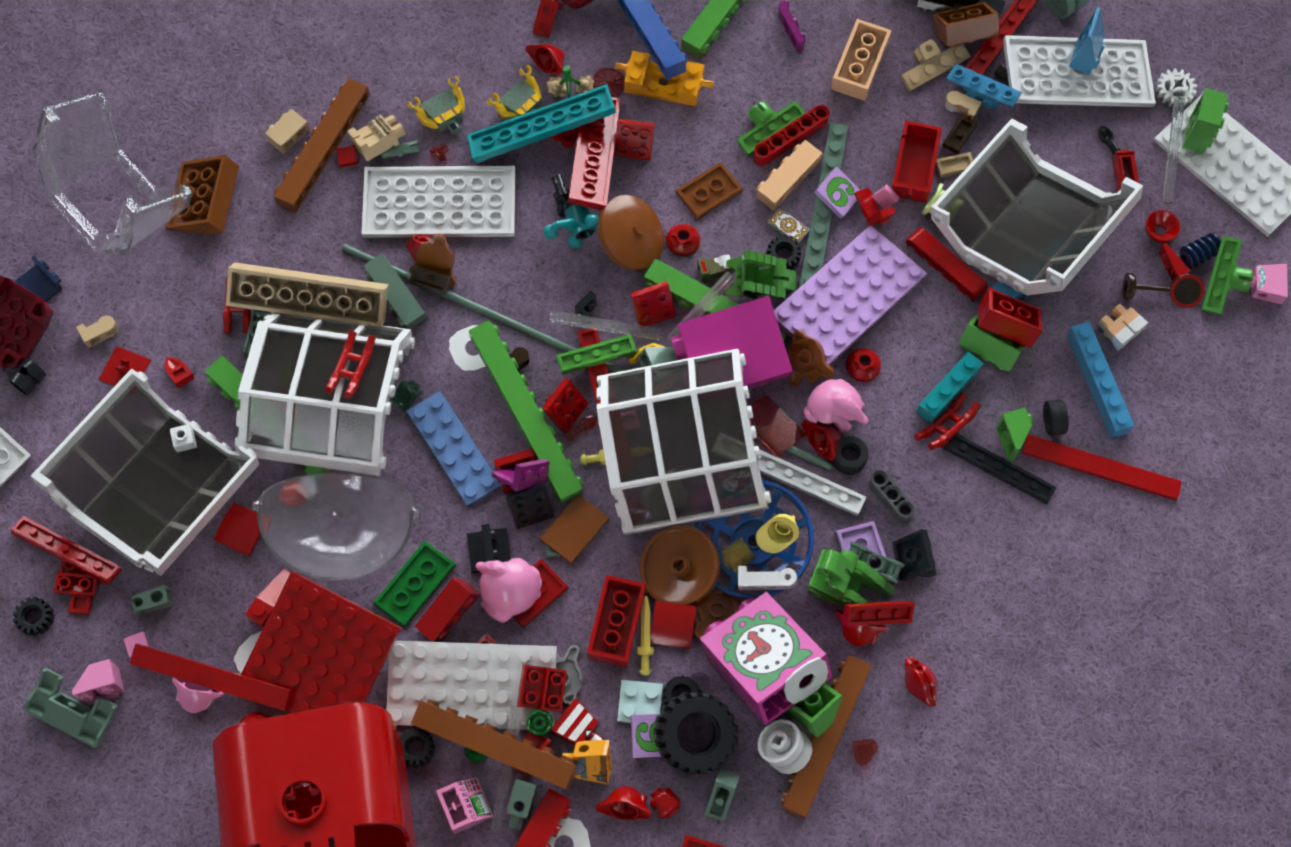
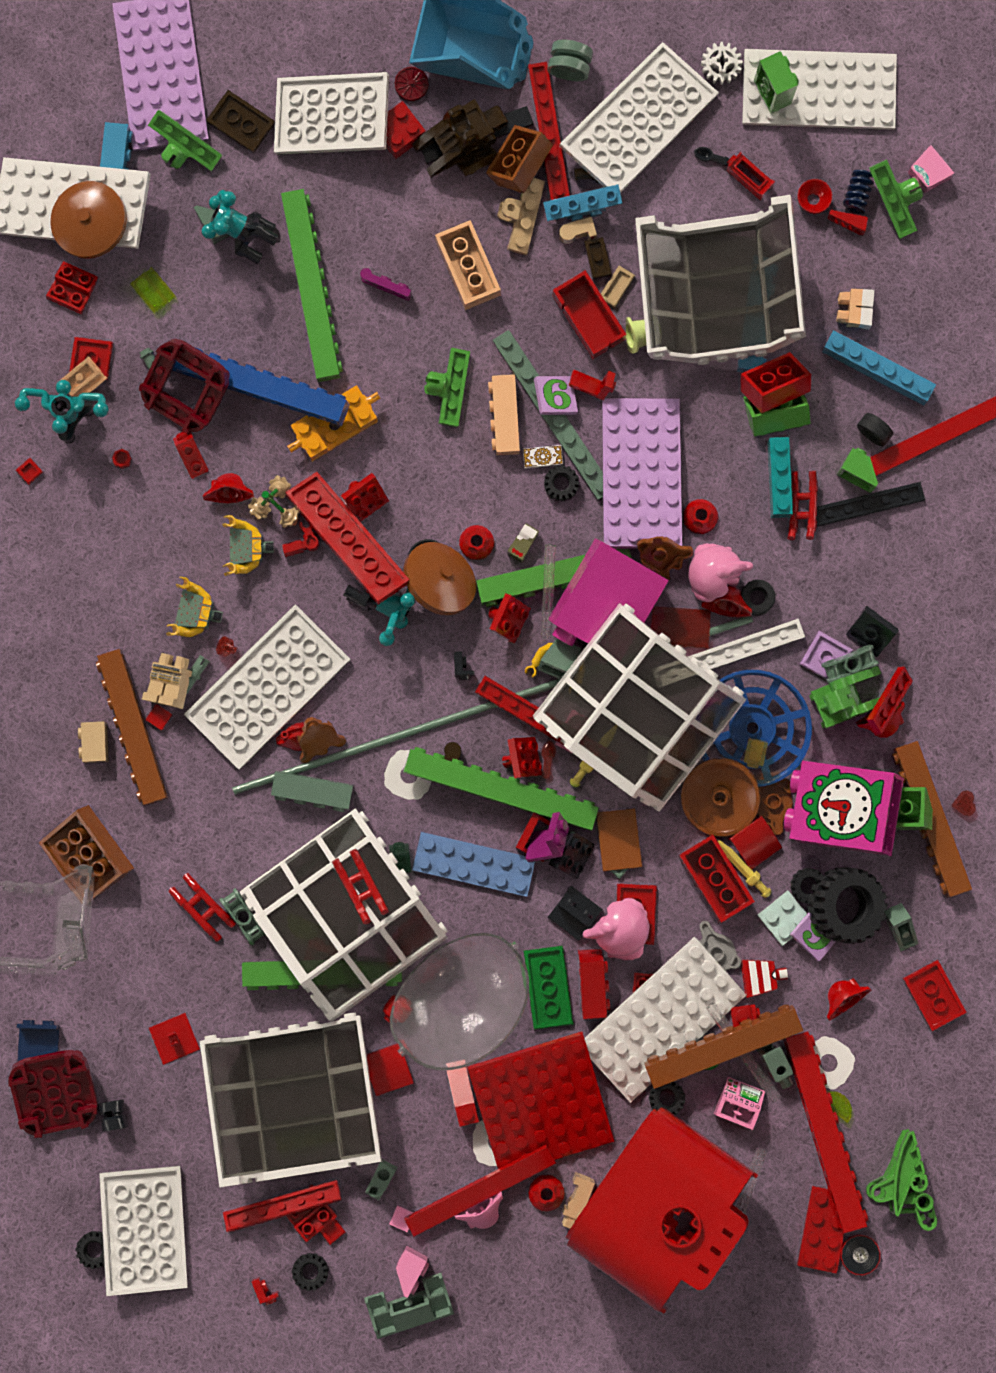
camera: 45 degrees left, 15 degrees up
tan leg [76,315,118,348] -> none
red plate [165,357,195,388] -> none
white plate [170,424,197,452] -> none
tan brick [226,262,389,328] -> none
dark brown plate [409,264,451,294] -> none
teal plate [467,84,617,164] -> none
red slope [517,664,567,712] -> none
green plate [526,709,553,736] -> none
clear axle [548,311,663,340] -> none
bright green tile [556,334,637,375] -> none
light orange torso [562,740,612,784] -> none
dark red wheel [593,67,625,97] -> none
red head [649,787,681,820] -> none
dark orange tile [675,162,743,220] -> none
bright green piece [725,250,796,299] -> none
white leg [738,566,798,590] -> none
red beam [753,105,830,166] -> none
light yellow piece [756,514,799,553] -> none
white wheel [758,719,812,774] -> none
white piece [784,657,828,704] -> none
dark grey beam [869,470,914,523] -> none
bright pink tile [873,184,900,209] -> none
red hat [905,657,937,707] -> none
red beam [906,227,988,302] -> none
dark azure slope [1069,7,1105,75] -> none
dark brown piece [1123,273,1205,308] -> none
clear axle [1162,97,1185,205] -> none

